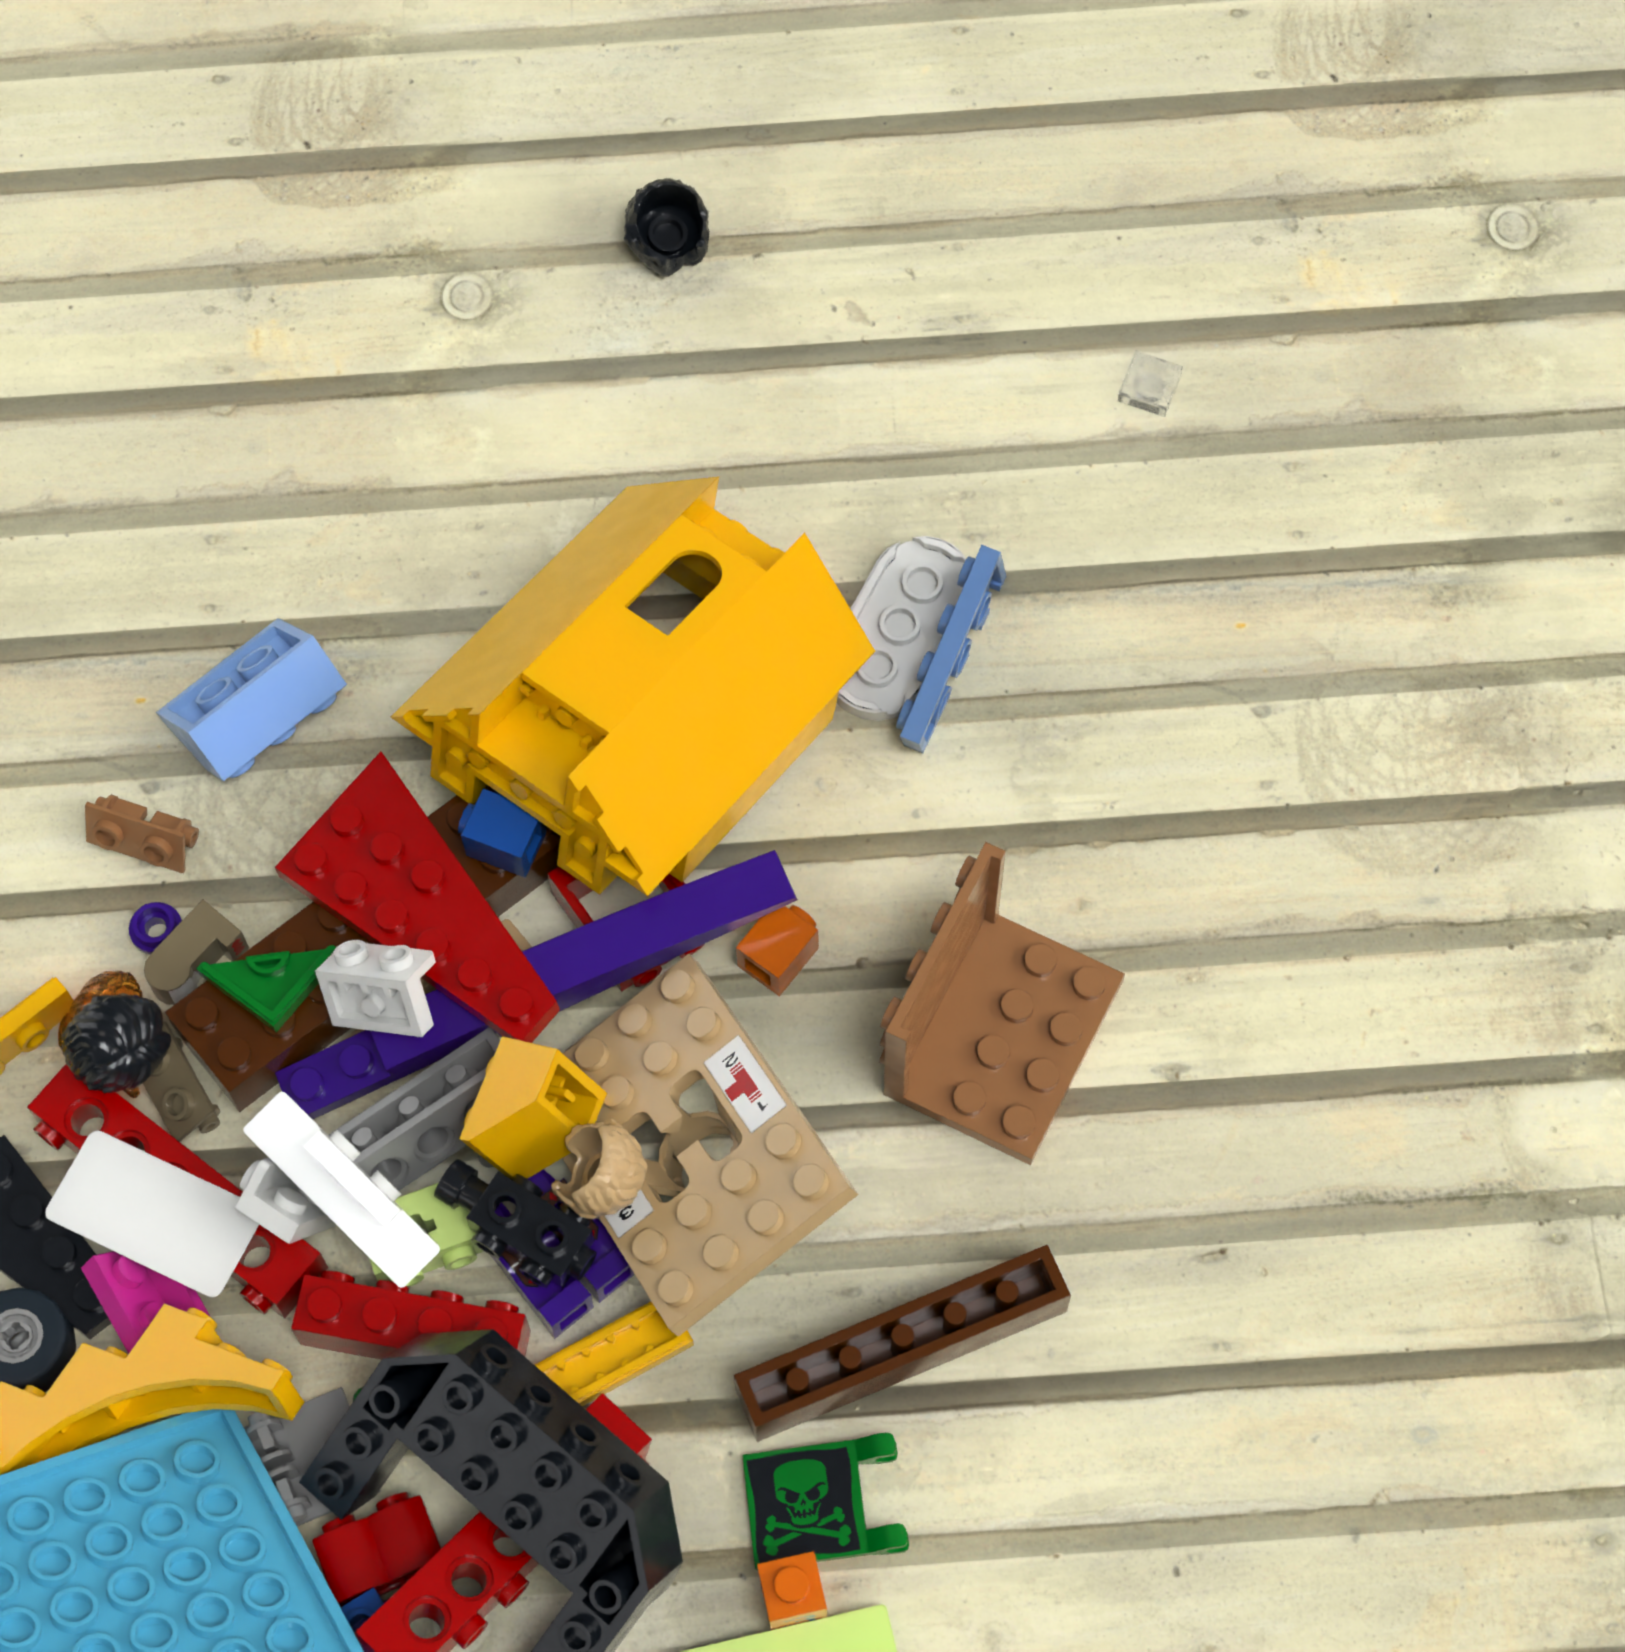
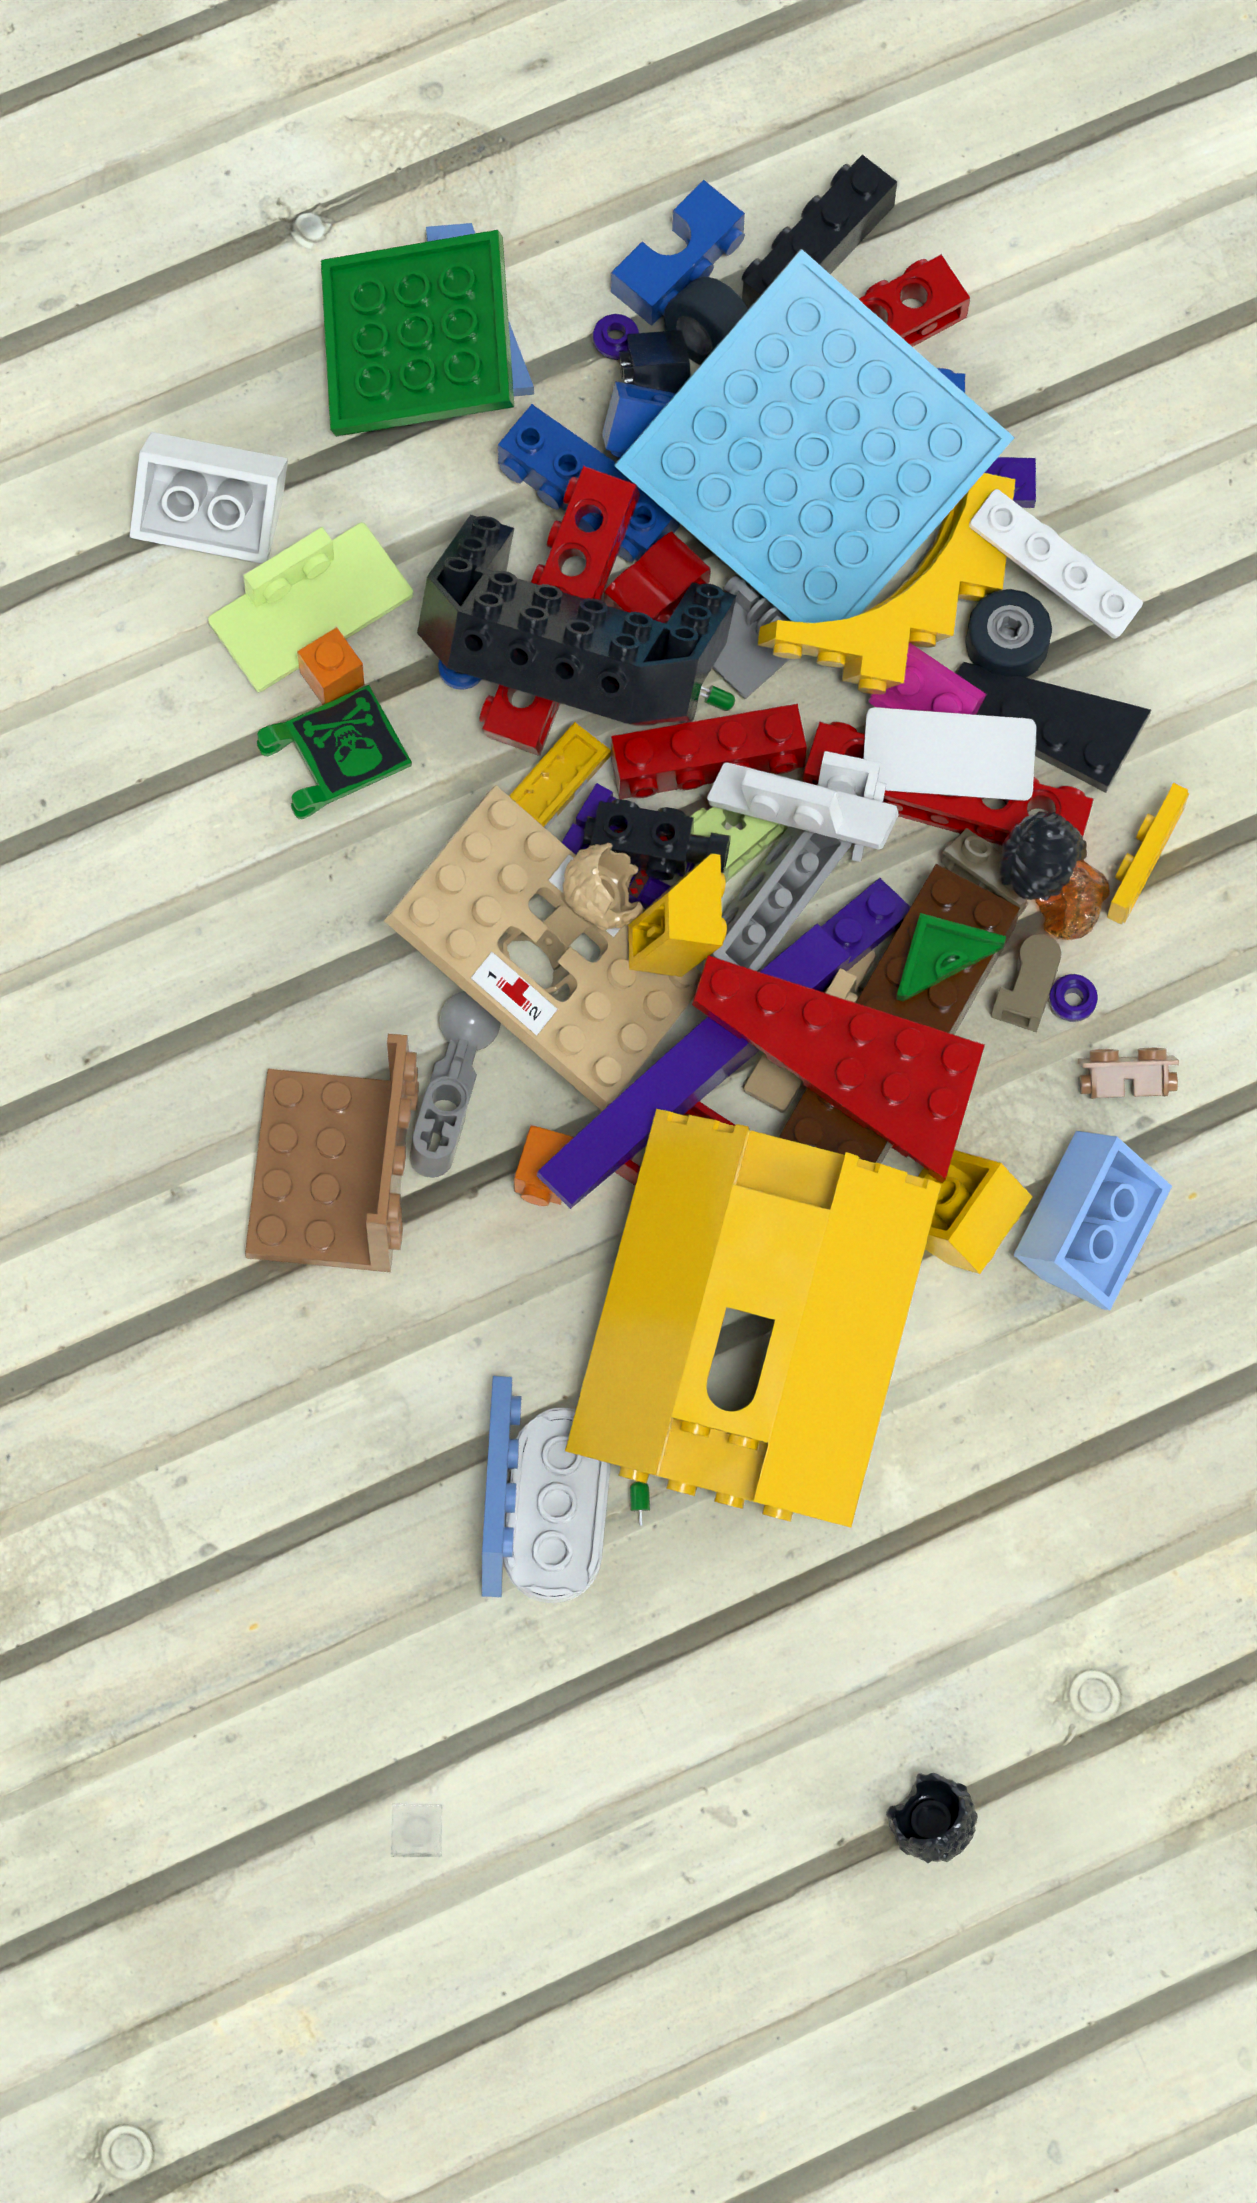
camera: 155 degrees right, 5 degrees up
white bracket [315,940,436,1037] -> none
blue brick [458,789,547,878] -> none
reddish brown brick [734,1244,1071,1442] -> none
none -> light grey beam [410,991,501,1178]
none -> yellow slope [918,1150,1033,1274]

